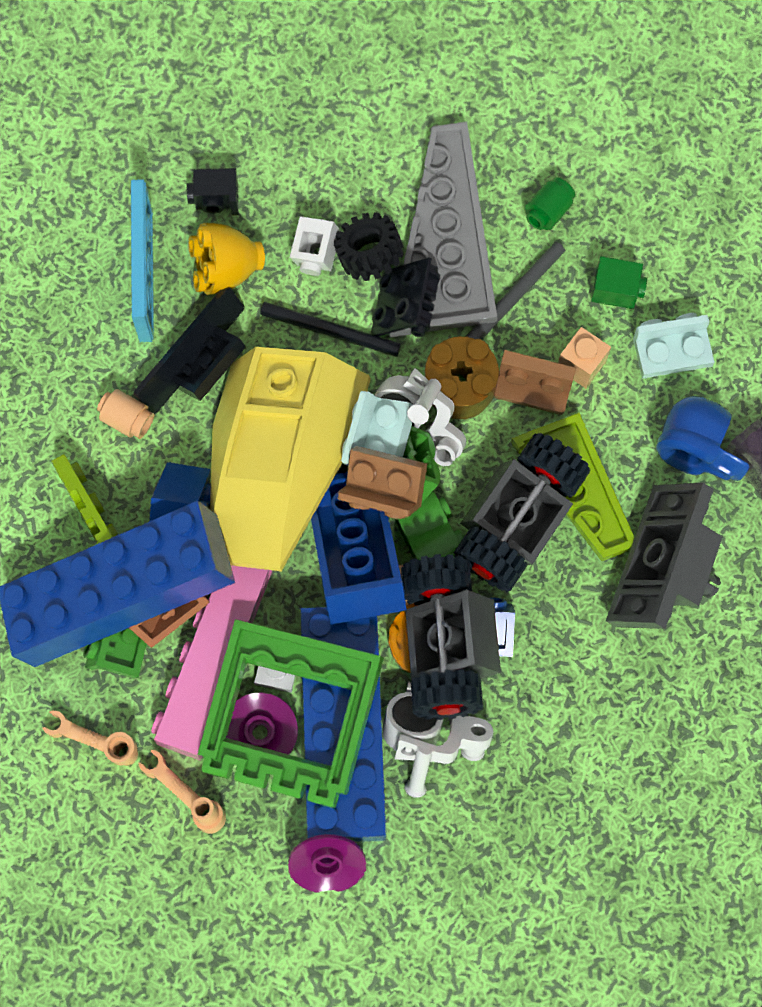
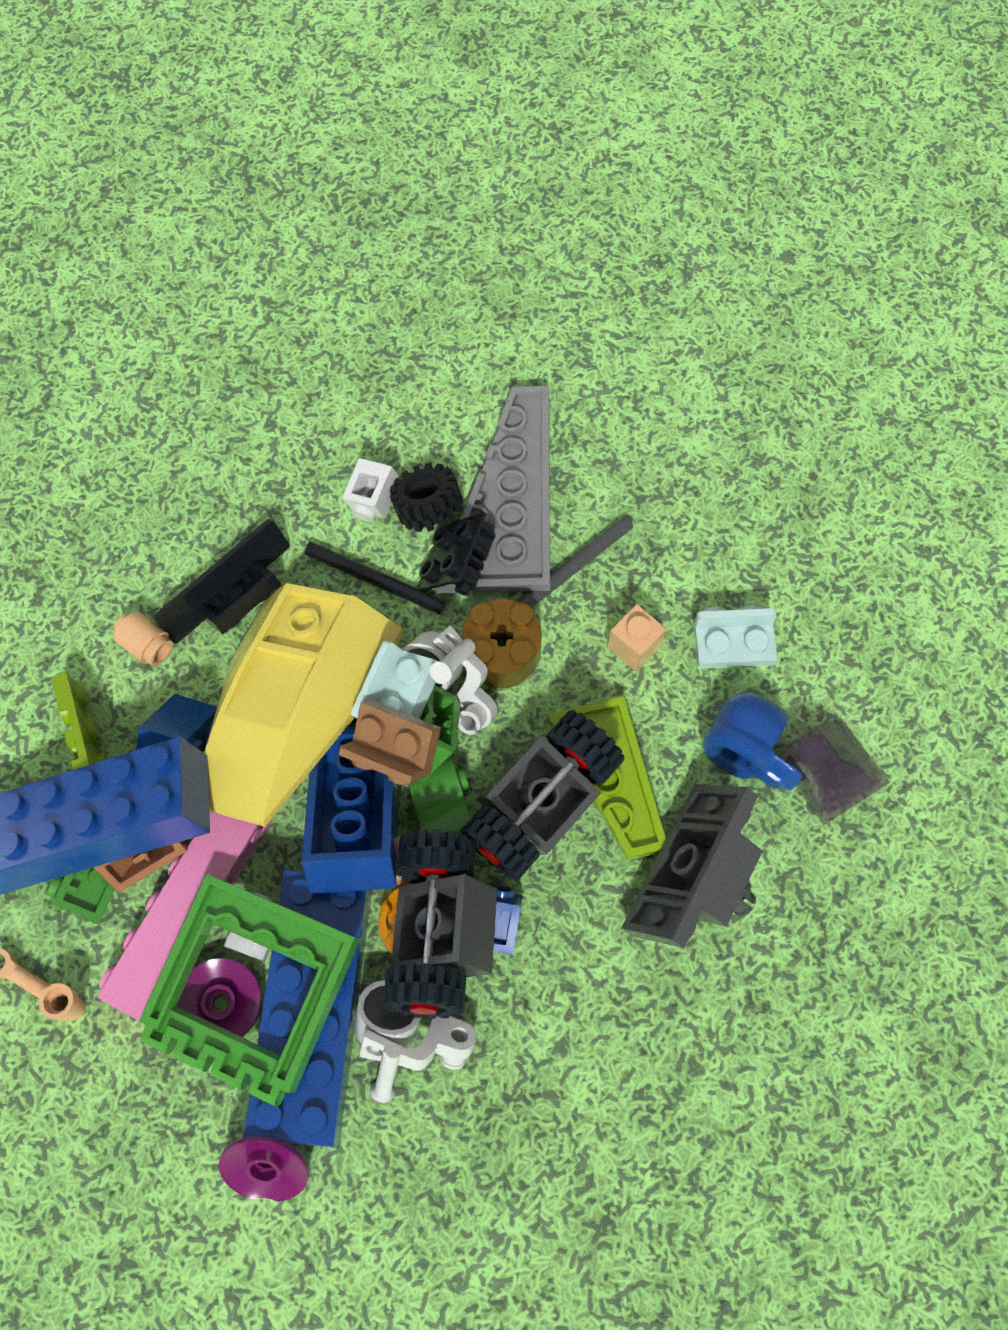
camera: 10 degrees right, 5 degrees down
medium azure tile [131,180,154,342] -> none
light nougat brick [139,750,226,834] -> none
black brick [187,168,239,215] -> none
yellow piece [188,223,265,295] -> none
medium nougat bracket [494,350,576,415] -> none
green brick [525,177,576,230] -> none
green brick [591,256,647,309] -> none

